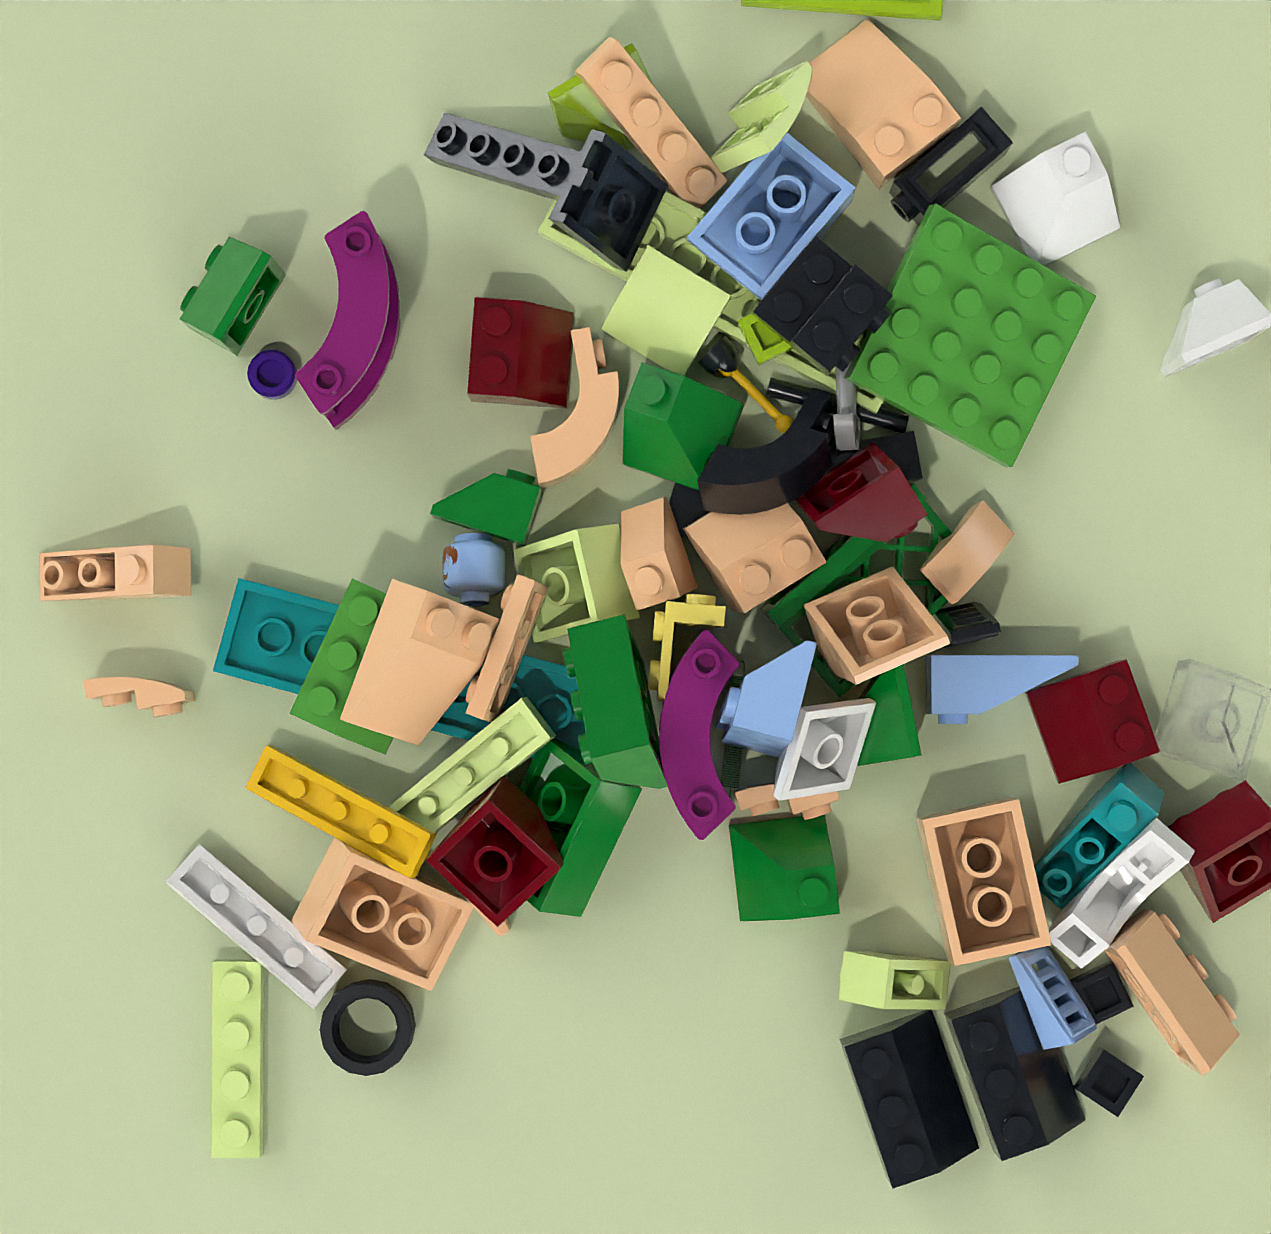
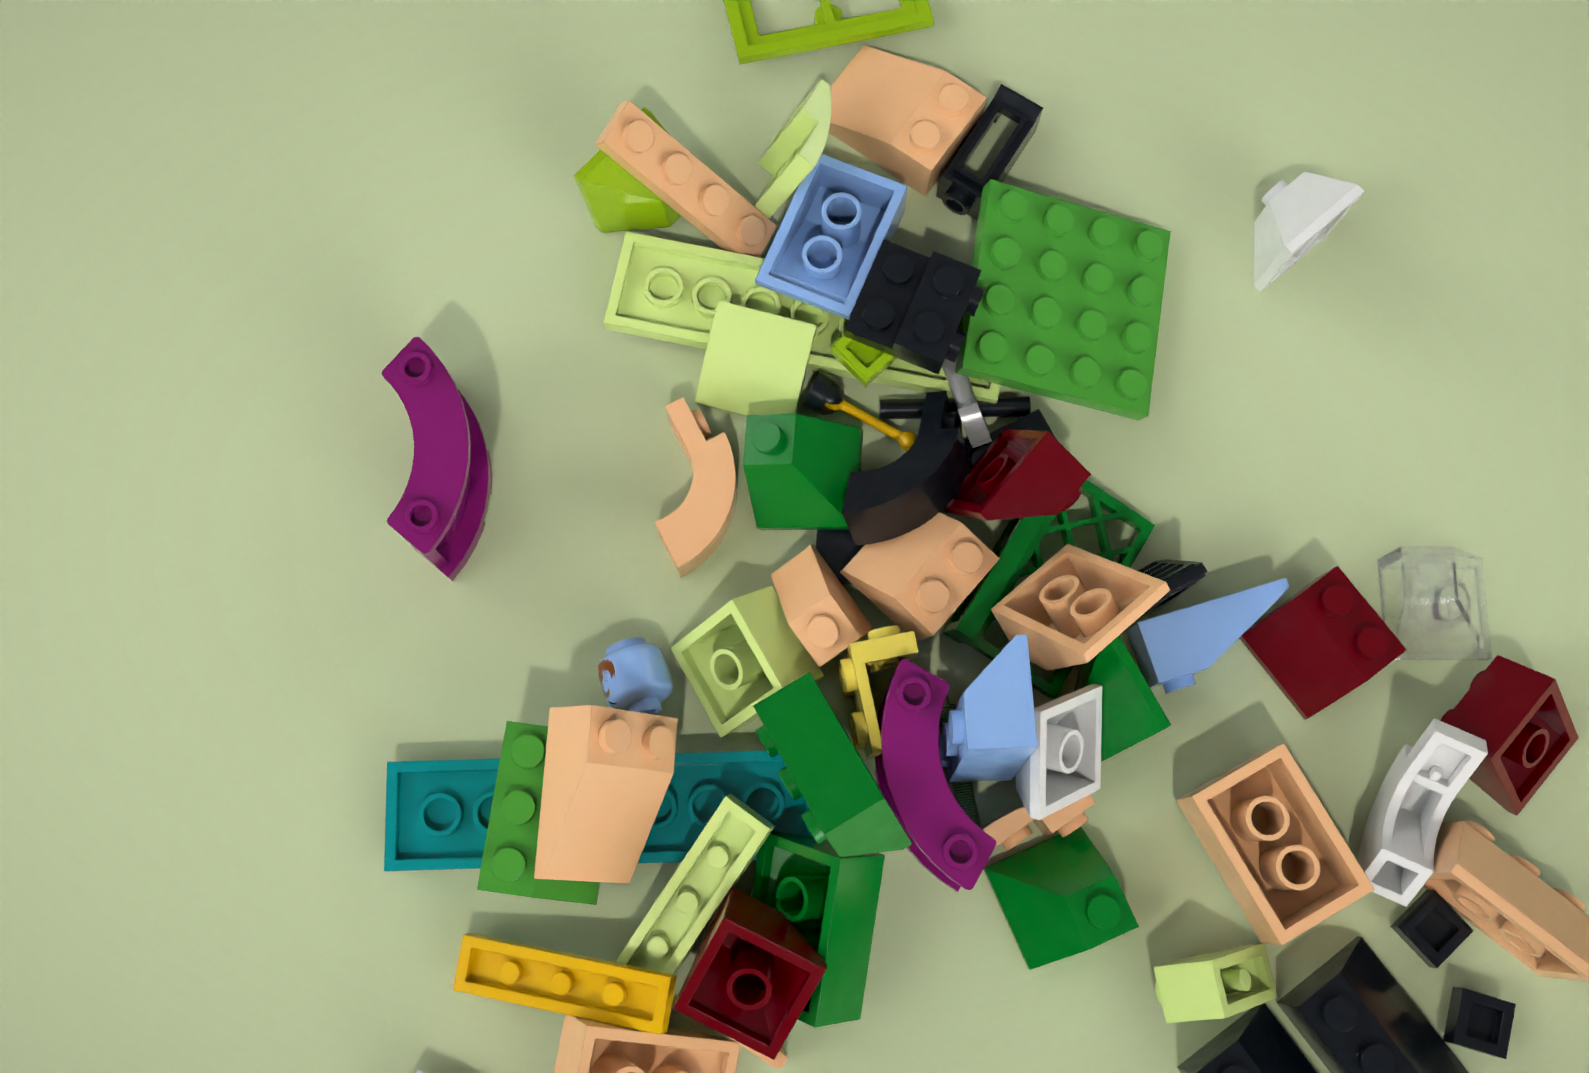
camera: 25 degrees left, 10 degrees down
light nougat slope [40,544,191,601] -> none
light nougat slope [83,677,195,717] -> none
green slope [179,237,286,356] -> none
dark purple tile [247,350,297,400] -> none
black bracket [424,113,668,272] -> none
green slope [430,469,542,546] -> none
light nougat plate [466,574,549,722] -> none
dark red slope [467,297,573,409] -> none
light nougat slope [920,500,1014,605] -> none
white slope [991,131,1120,266] -> none
light blue slope [1009,946,1097,1050] -> none
teal slope [1034,763,1165,910] -> none

